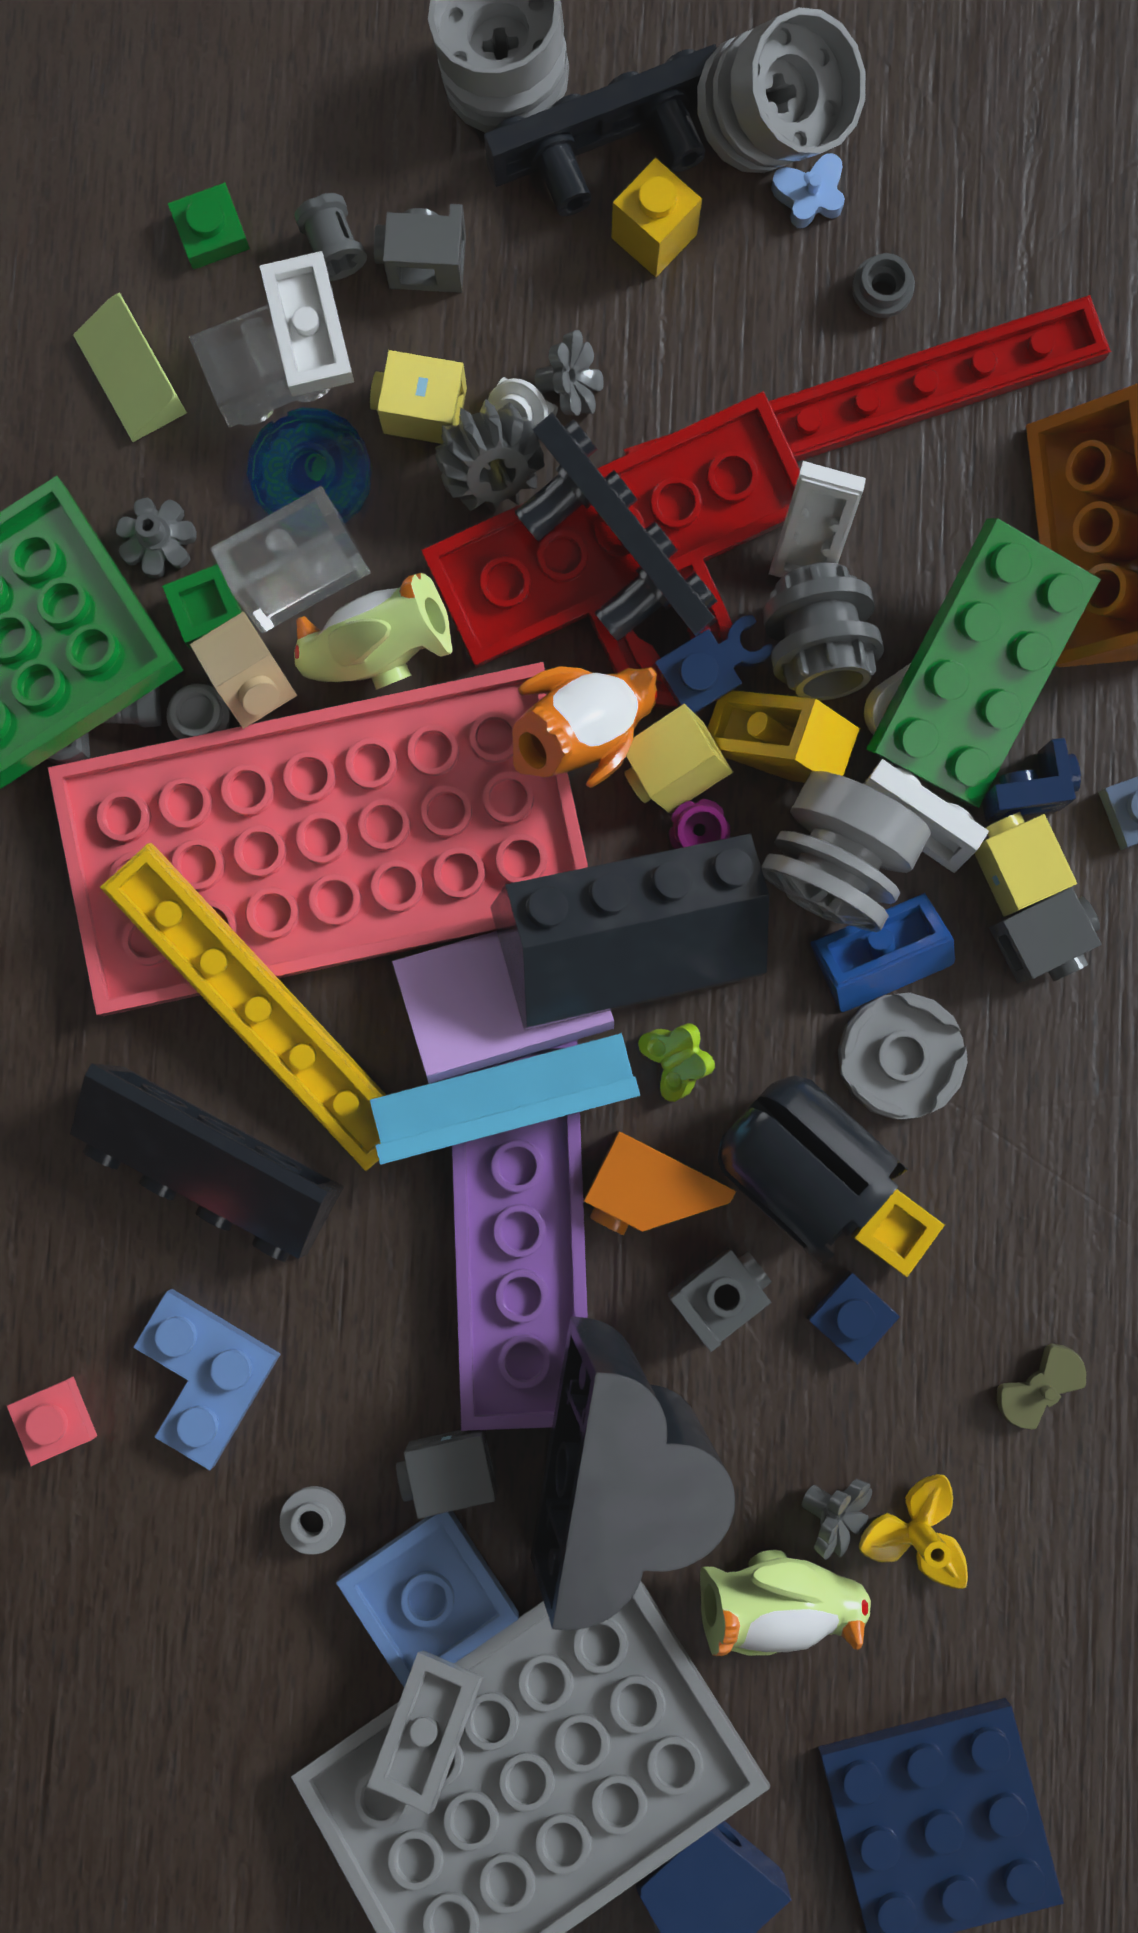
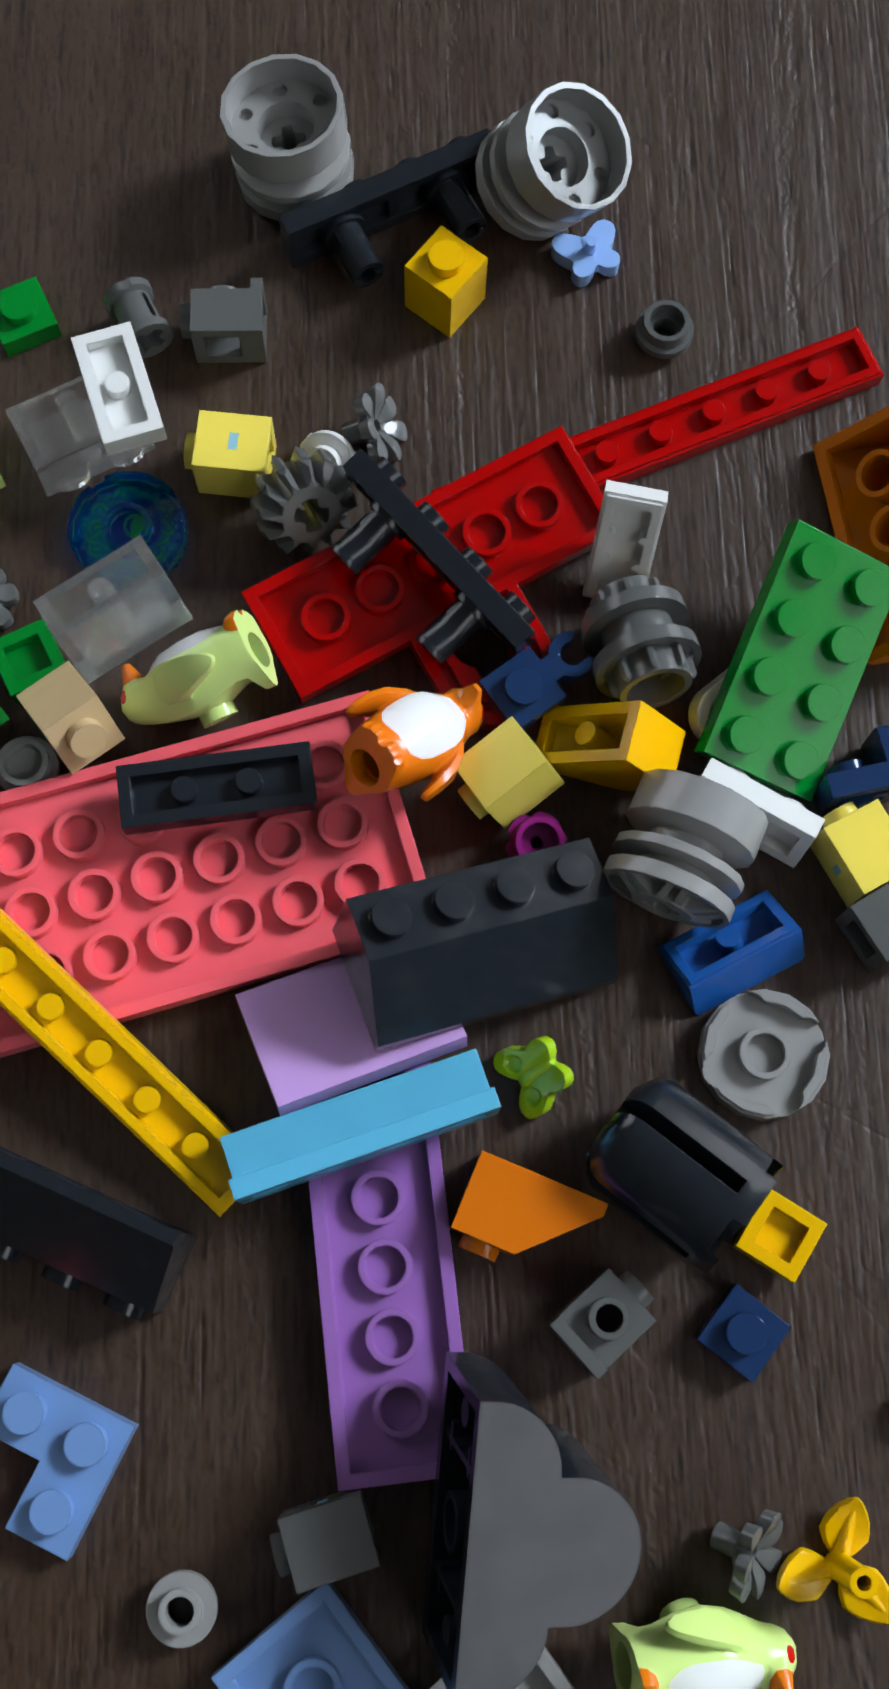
camera: 10 degrees left, 10 degrees down
none -> black plate [116,741,319,835]

